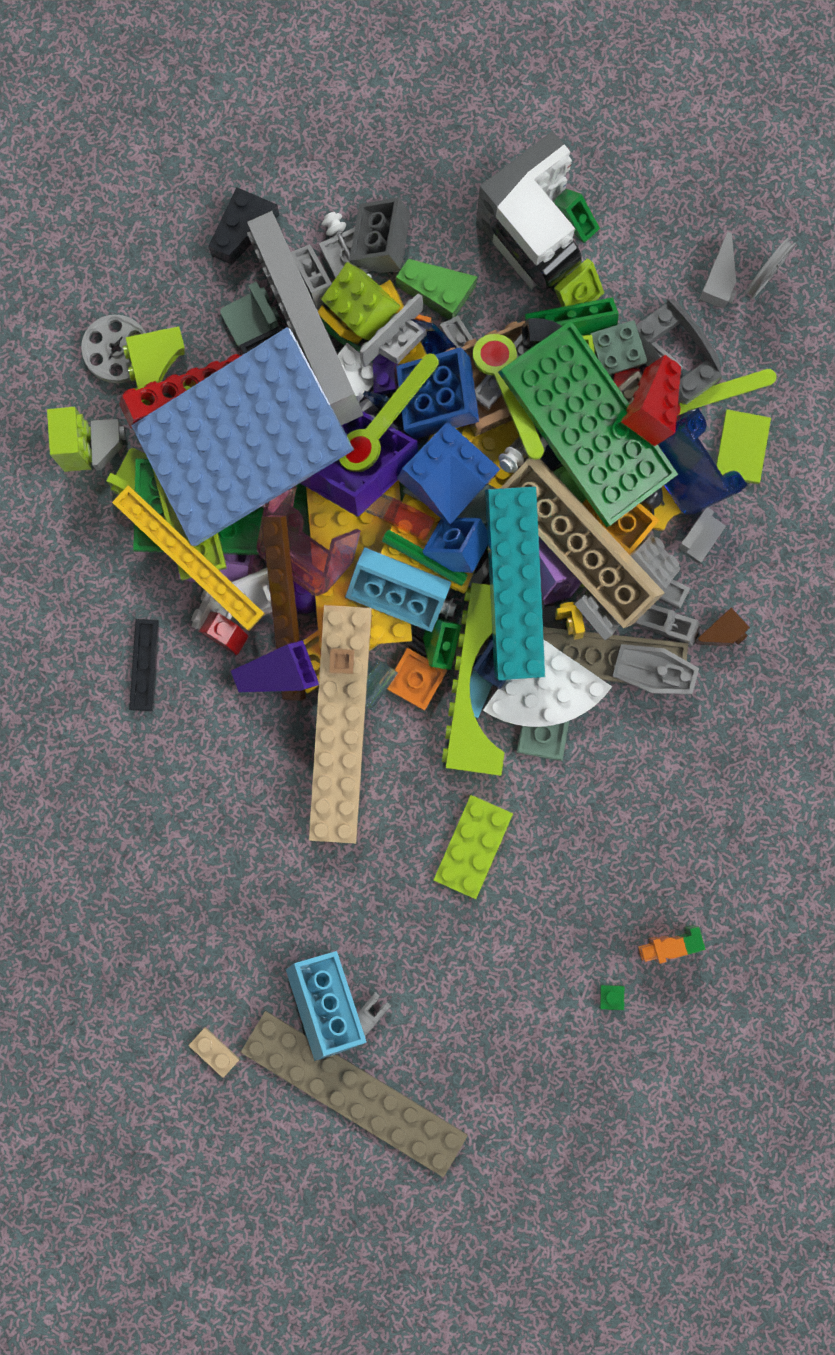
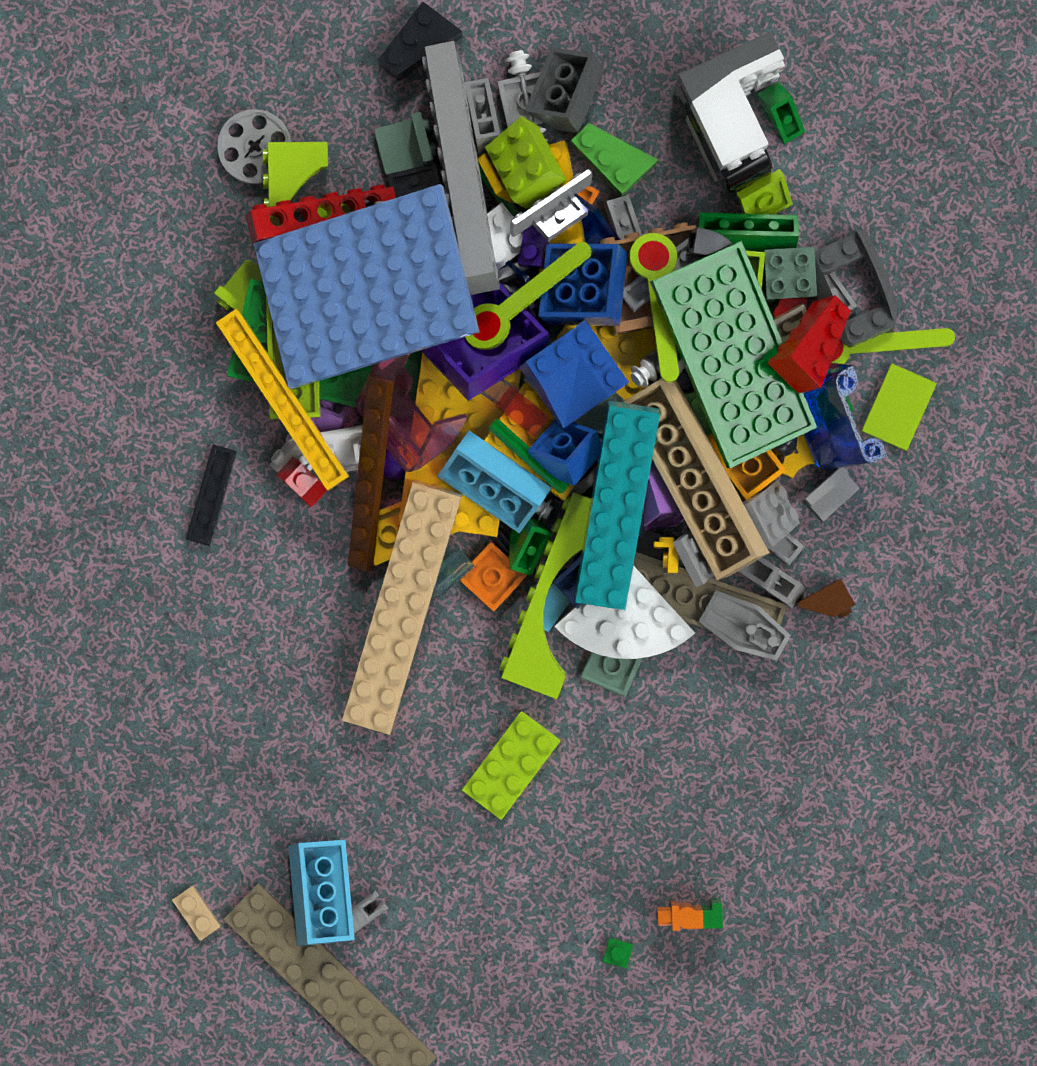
camera: 15 degrees right, 5 degrees up
lime brick [47,407,92,472] -> none
light grey slope [91,419,126,471] -> none
dark purple slope [231,640,320,692] -> none
medium nougat plate [329,649,355,674] -> none
light grey slope [699,232,737,309] -> none
light grey wedge [744,237,796,300] -> none

